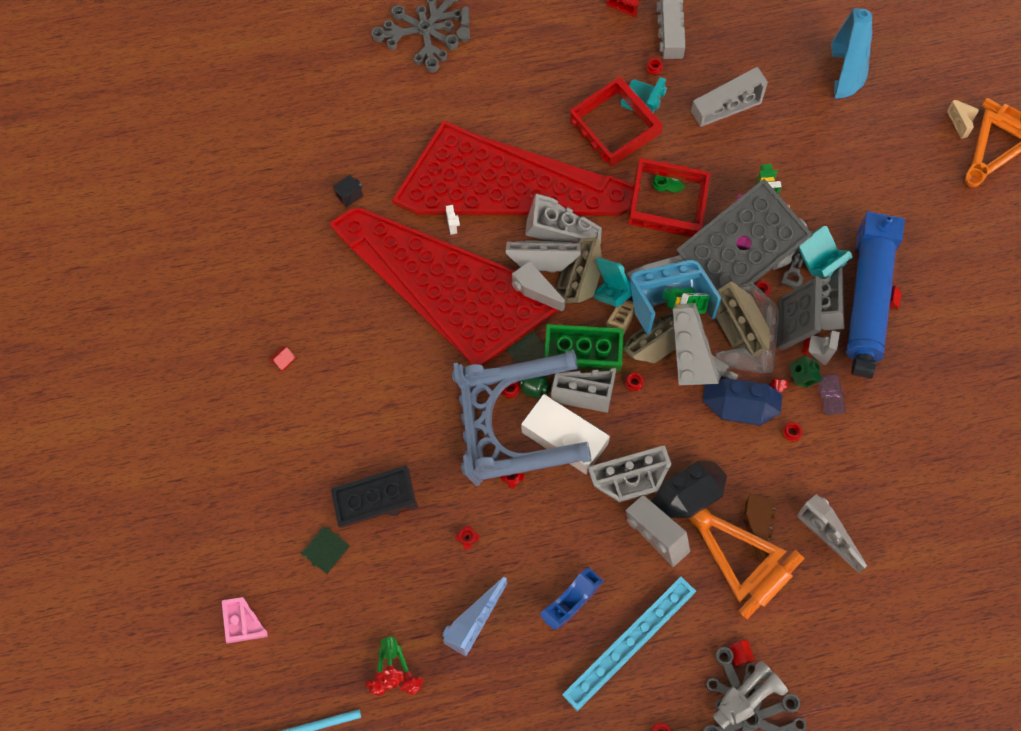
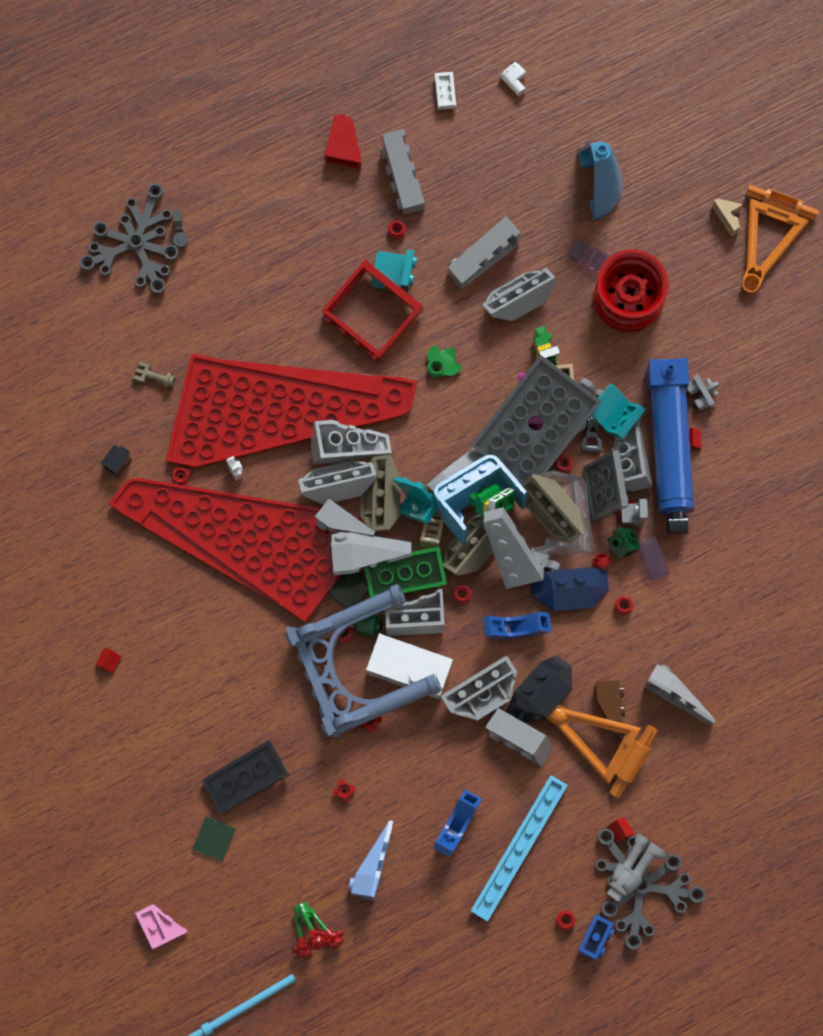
camera: 20 degrees left, 10 degrees up
red window [627,158,711,237] -> none
none -> dark tan hinge [132,361,176,388]
none -> red plate [170,467,191,486]
none -> light grey wedge [331,532,412,575]
none -> light grey wedge [483,268,556,321]
none -> blue arch [483,612,552,640]
none -> slope [567,239,610,272]
none -> red wheel [593,249,669,333]
none -> light grey hips [687,374,720,410]

